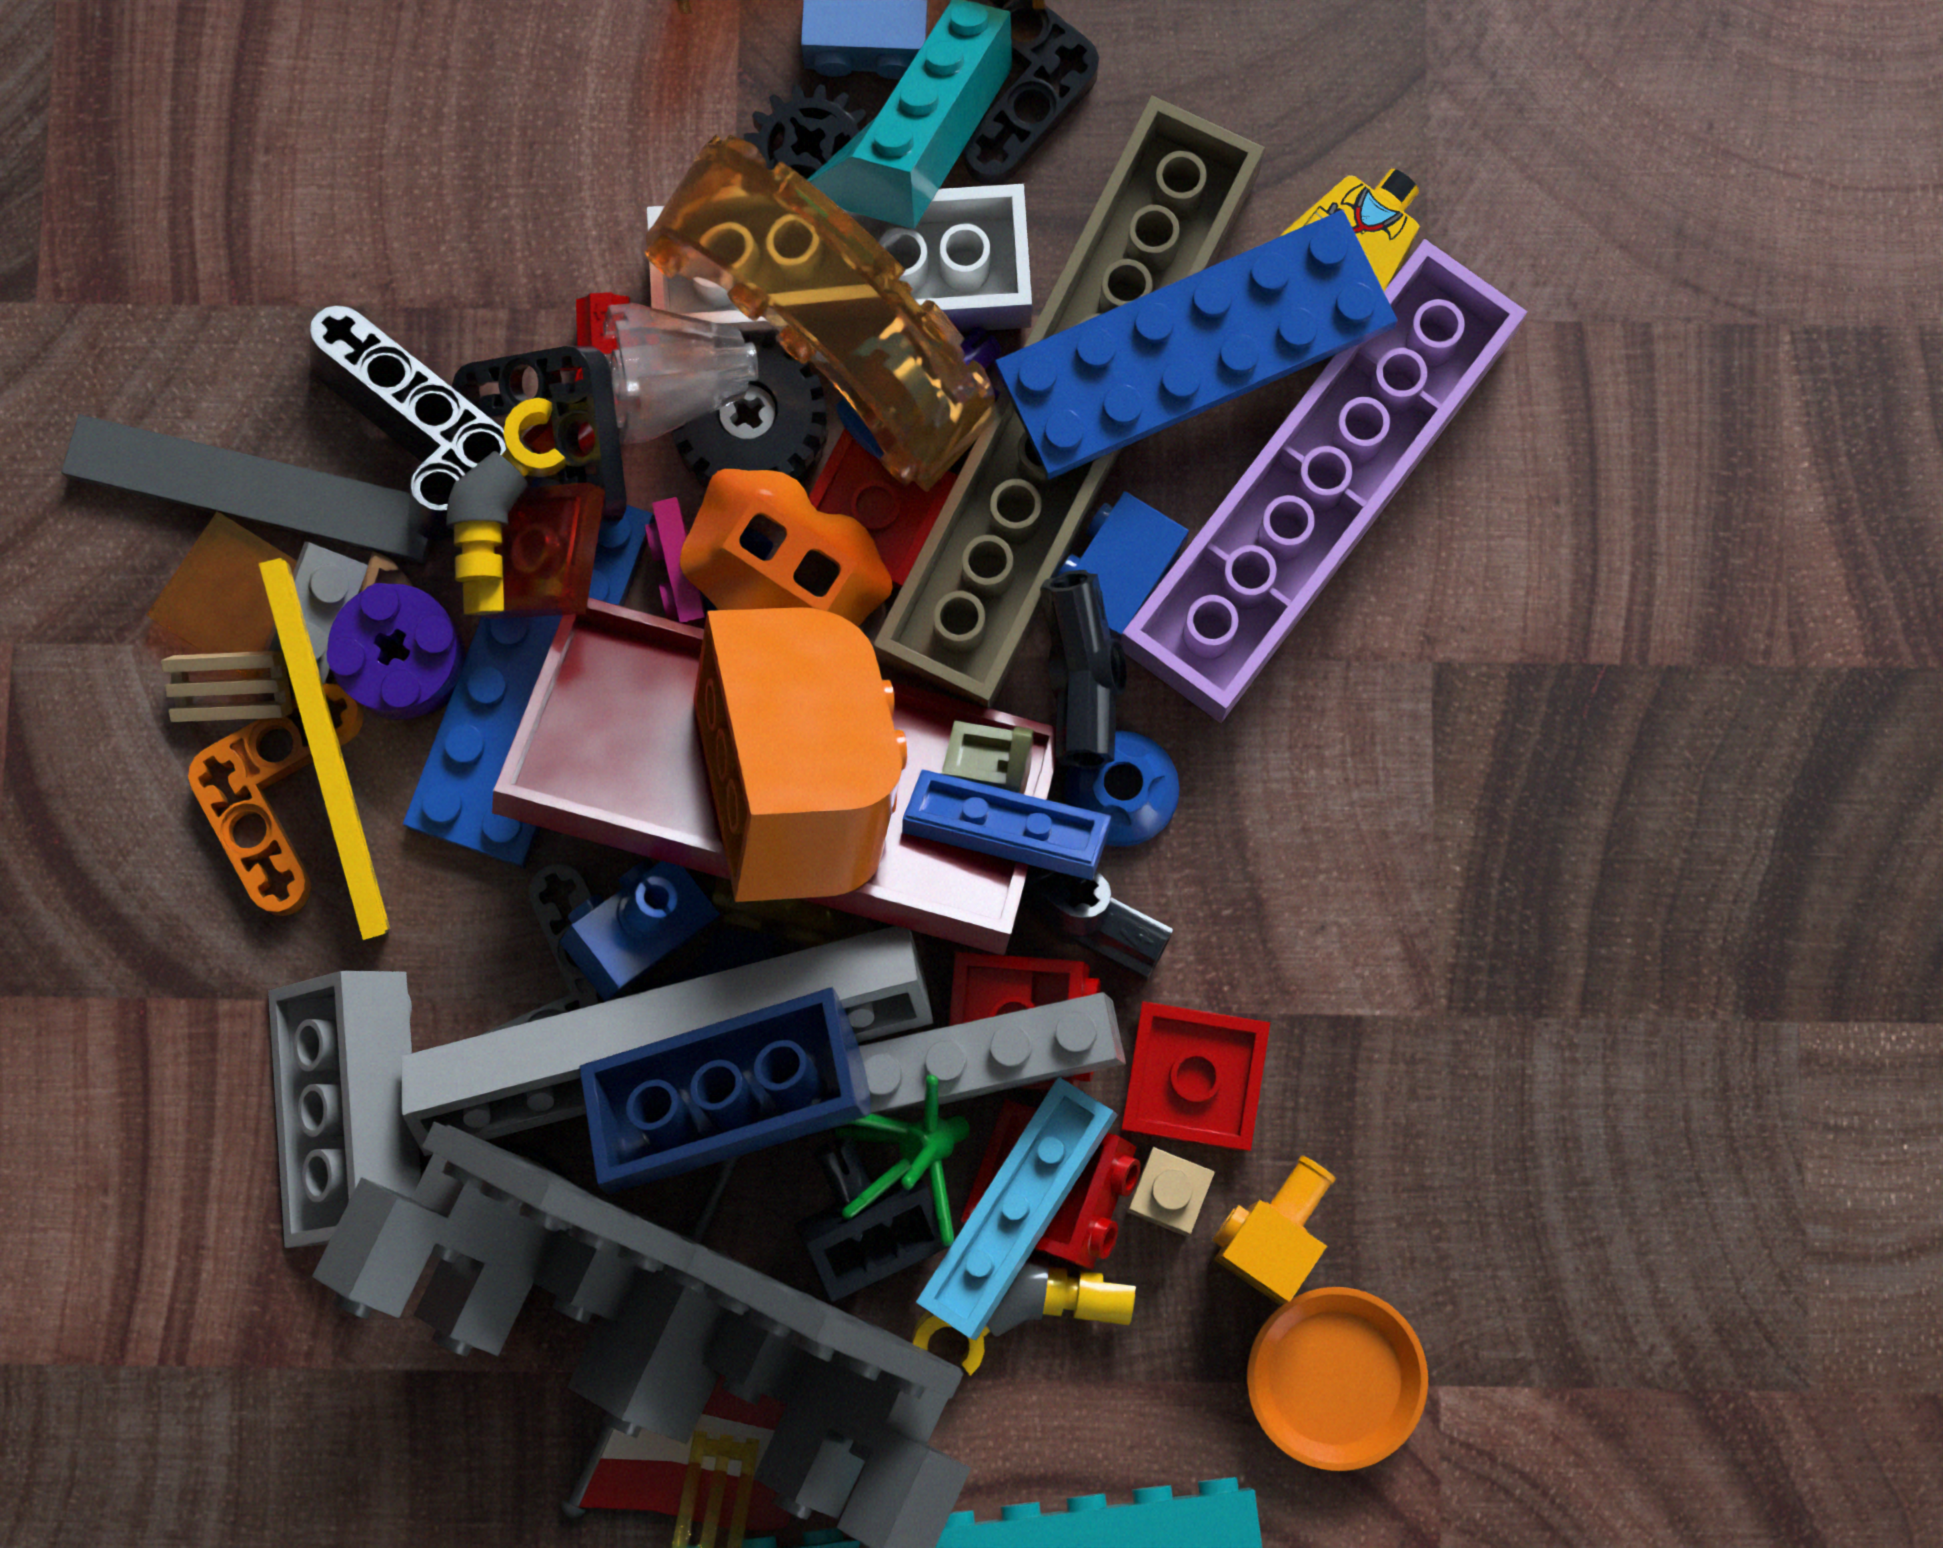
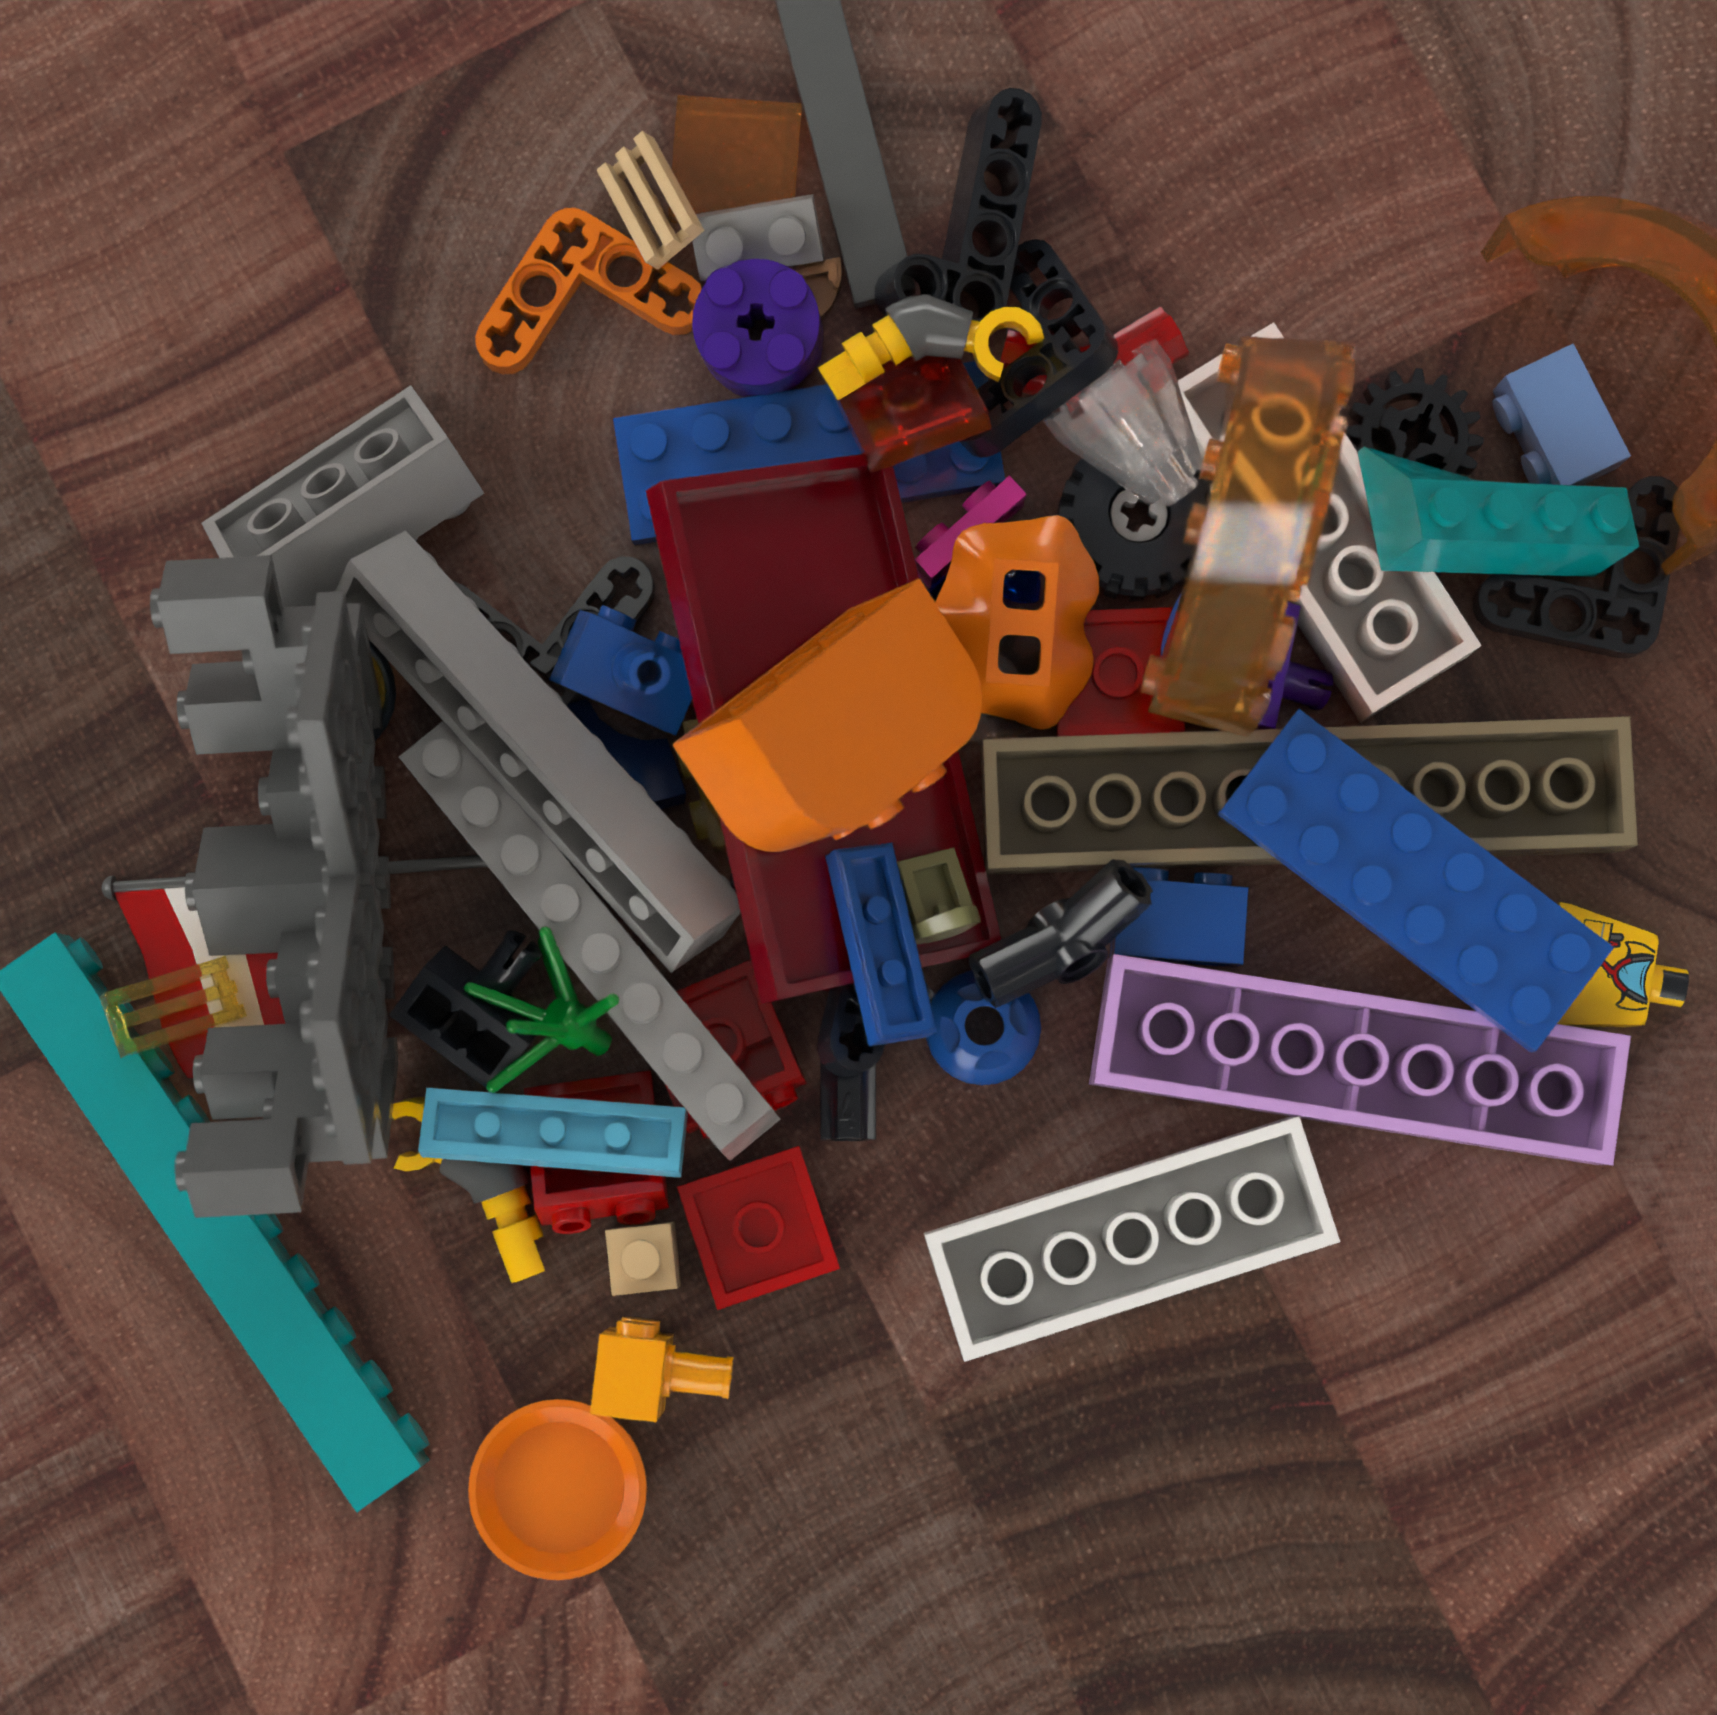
camera: 60 degrees right, 5 degrees up
yellow tile [259,558,390,940] -> none
dark blue brick [579,987,871,1195] -> none
none -> white brick [923,1116,1340,1362]

